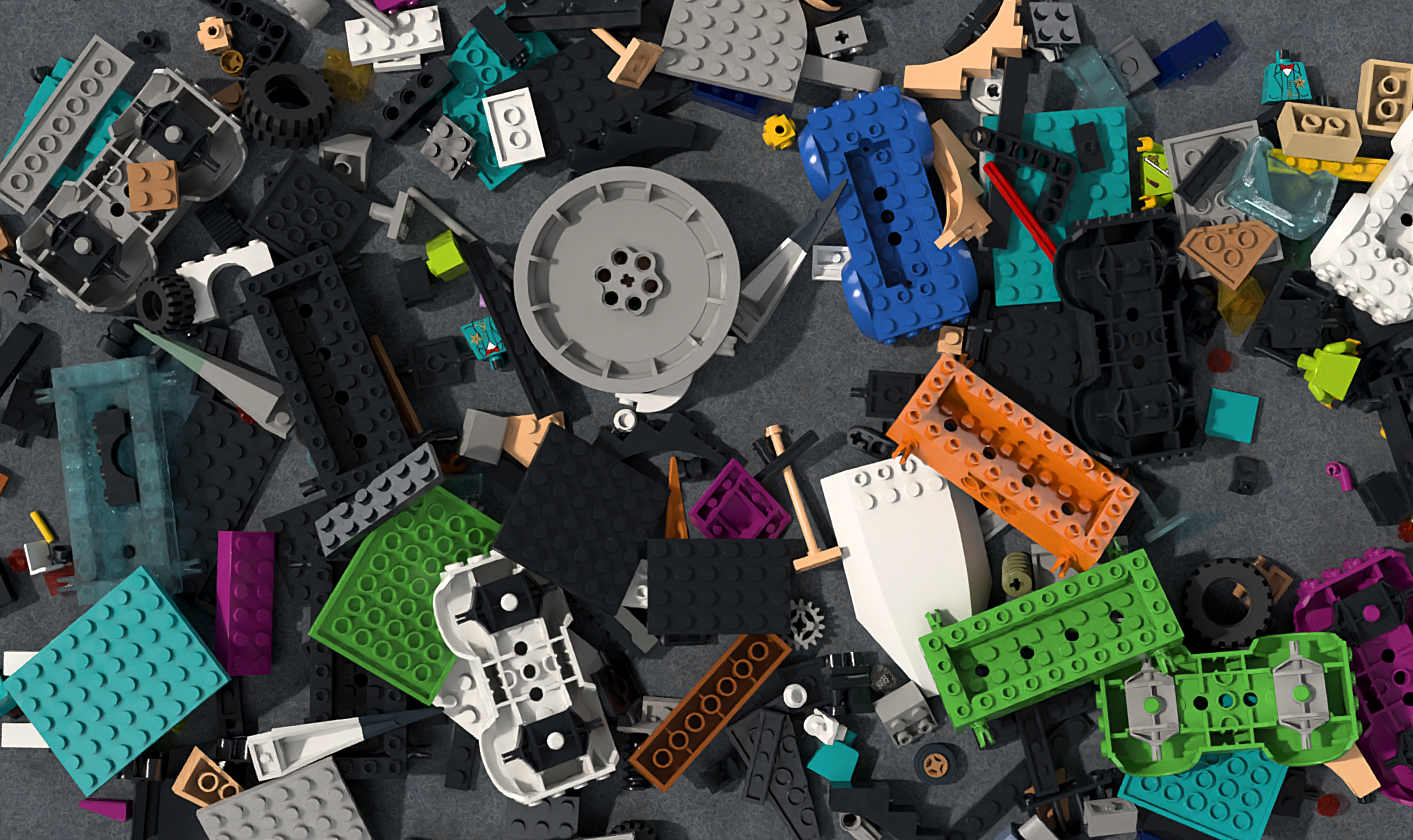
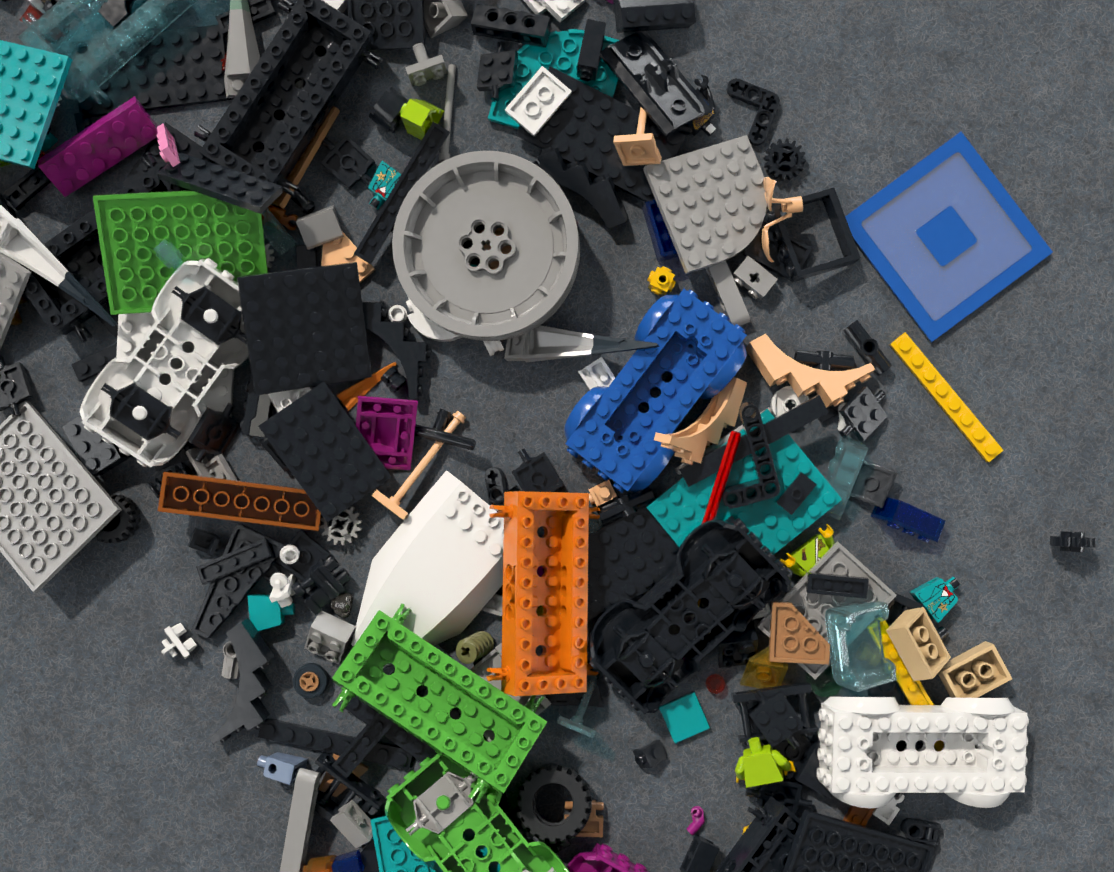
camera: 55 degrees right, 0 degrees up
none -> clear light blue brick [153,239,184,269]
none -> bright pink plate [156,123,180,167]

